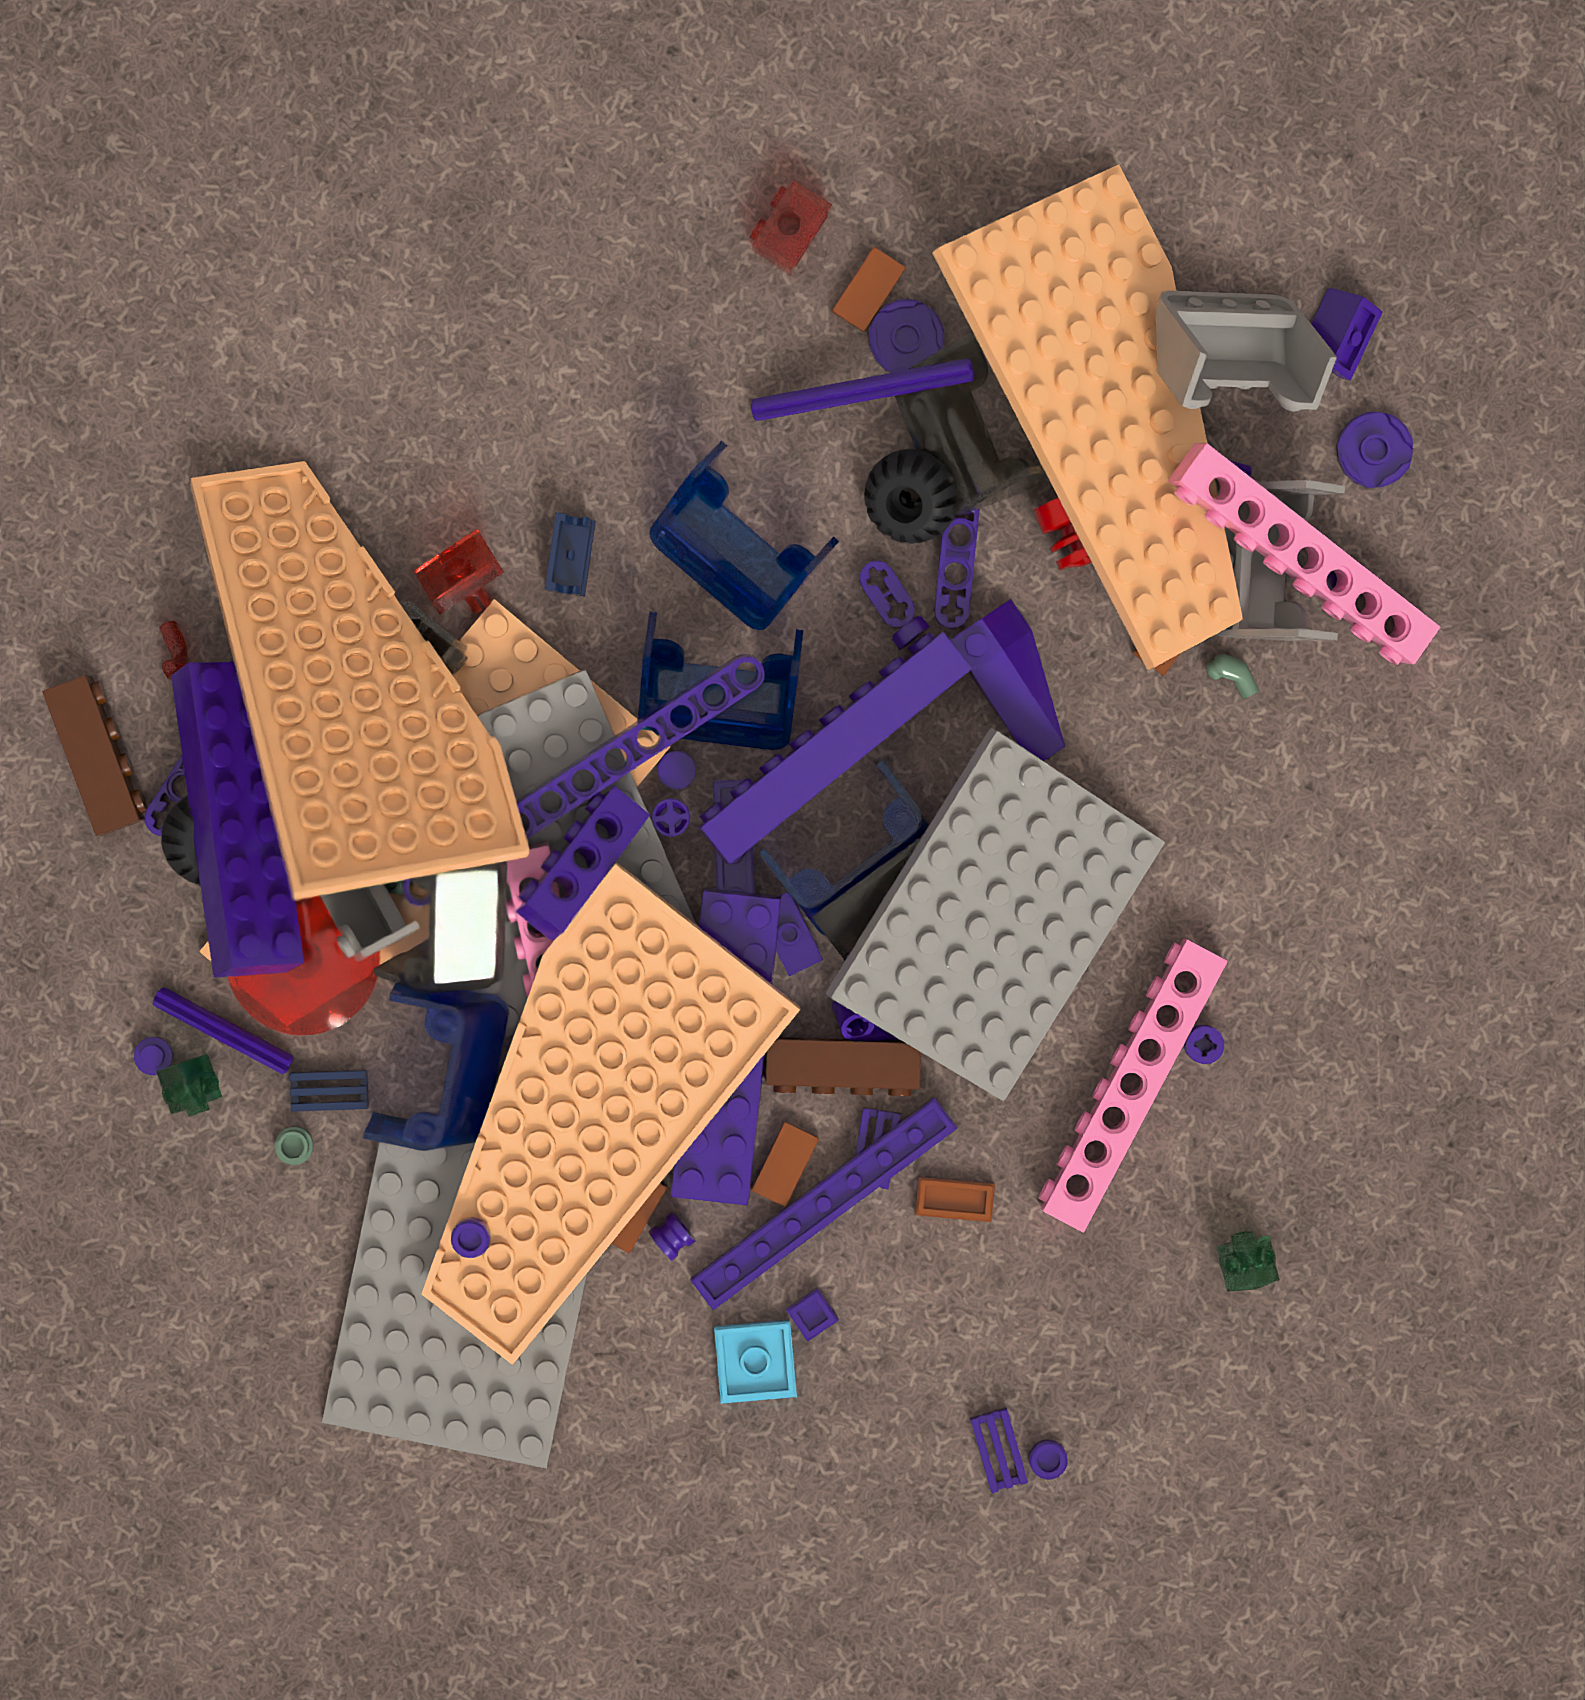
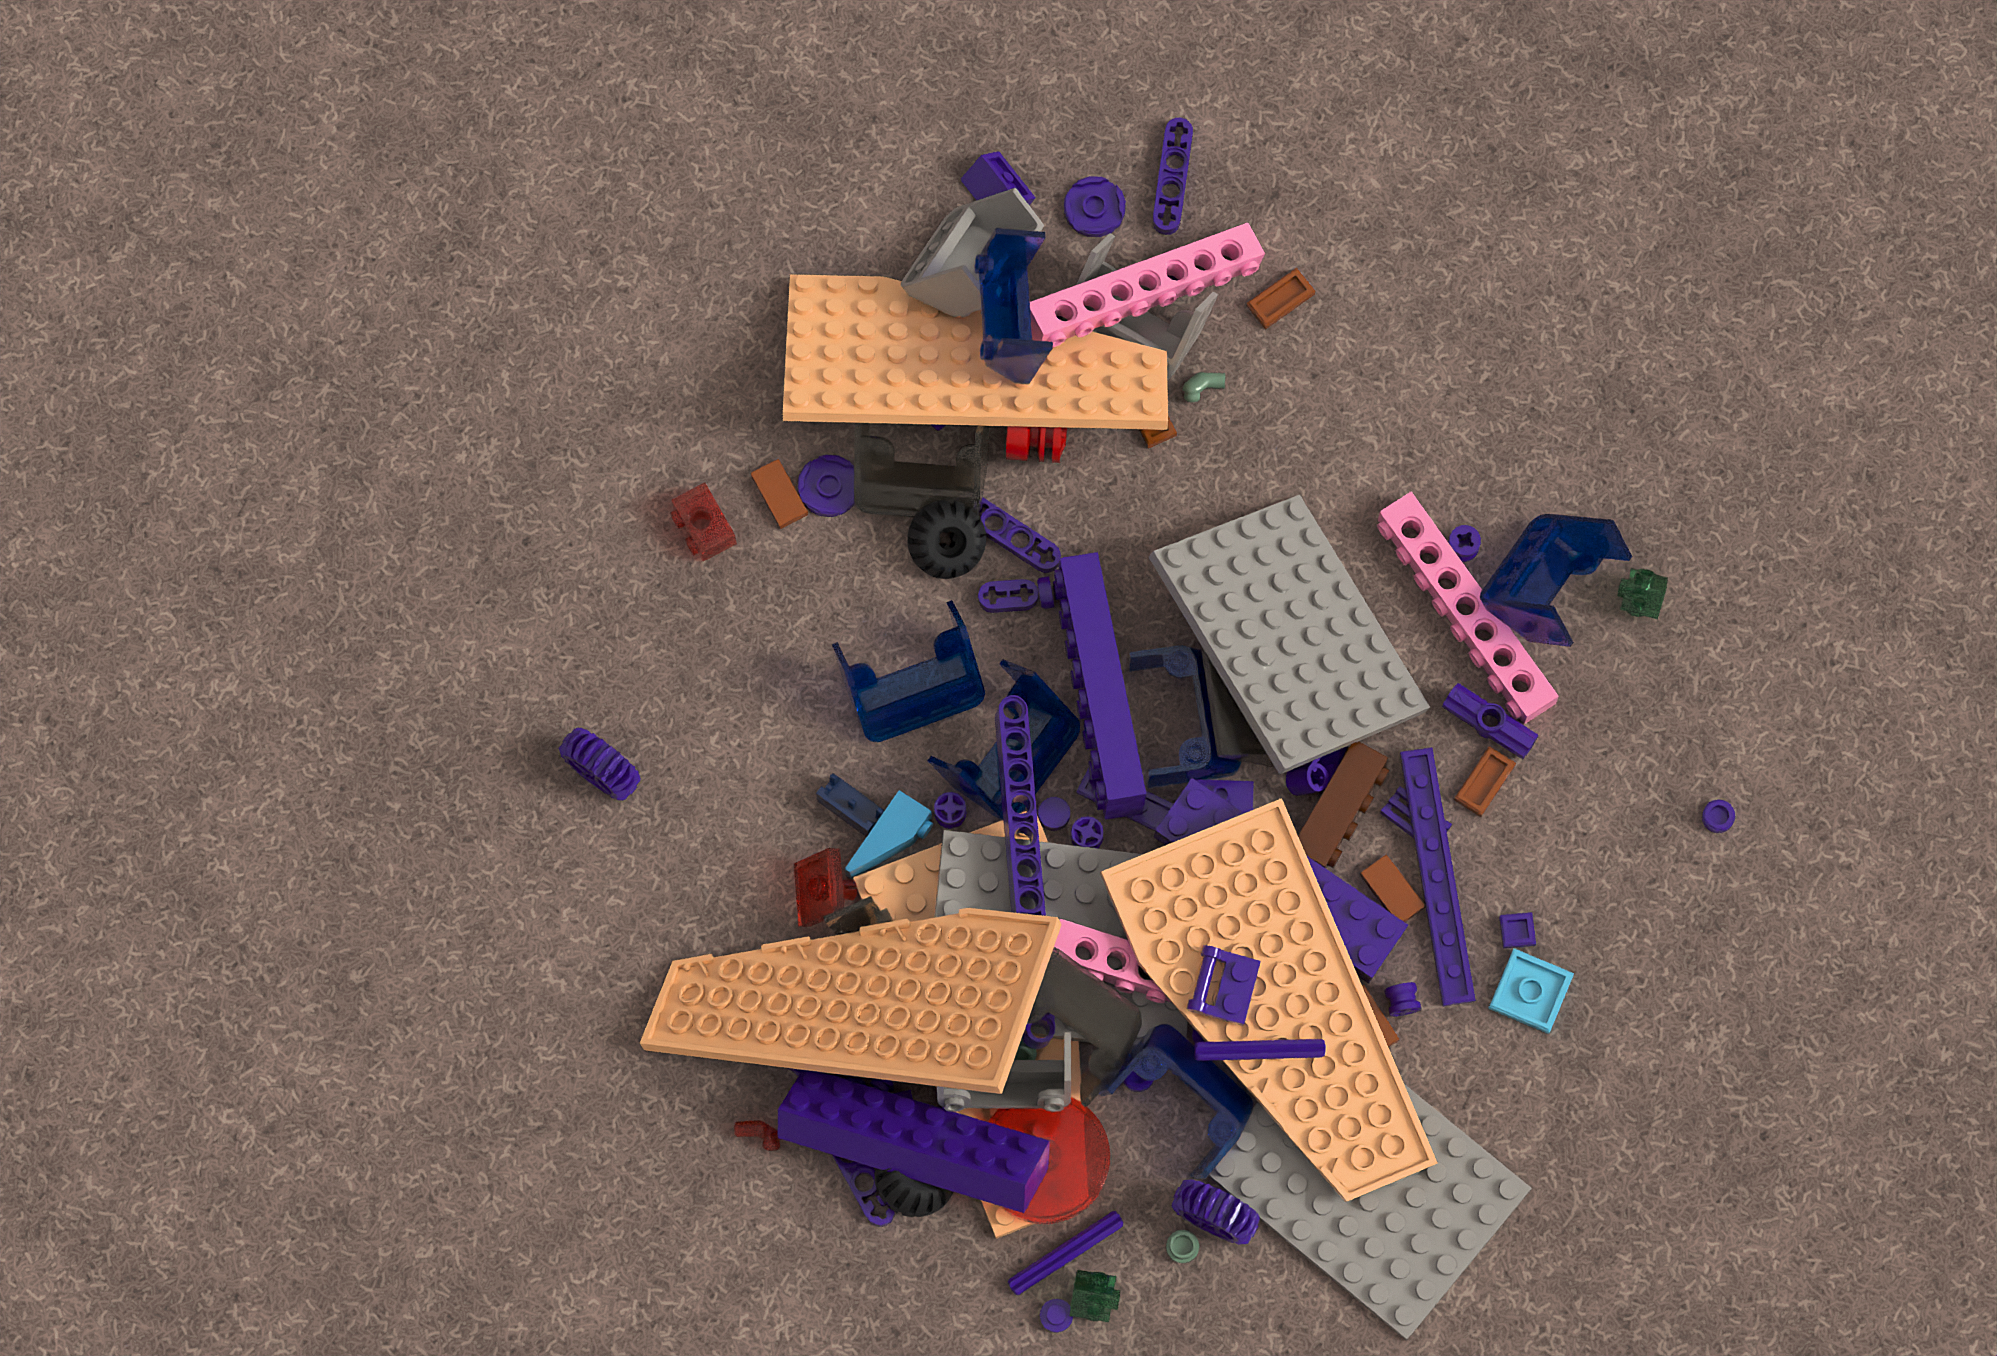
camera: 60 degrees left, 15 degrees down
reddish brown brick [42,675,148,836] -> none
dark blue tile [289,1070,369,1112] -> none
dark purple tile [451,1217,491,1258] -> none
dark purple brick [515,786,650,941] -> none
dark purple axle [751,359,974,421] -> none
dark purple wedge [950,599,1065,761] -> none
dark purple tile [970,1408,1028,1493] -> none
none -> dark purple gear [558,728,641,801]
none -> dark azure slope [845,790,933,879]
none -> dark purple wheel [934,792,967,829]
none -> clear blue windscreen [974,228,1053,385]
none -> dark purple beam [1153,117,1193,235]
none -> dark purple gear [1172,1179,1260,1245]
none -> dark purple plate [1187,945,1261,1026]
none -> dark purple axle [1194,1039,1326,1061]
none -> dark orange tile [1246,268,1316,330]
none -> dark purple piece [1442,683,1539,760]
none -> clear blue windscreen [1480,514,1633,647]

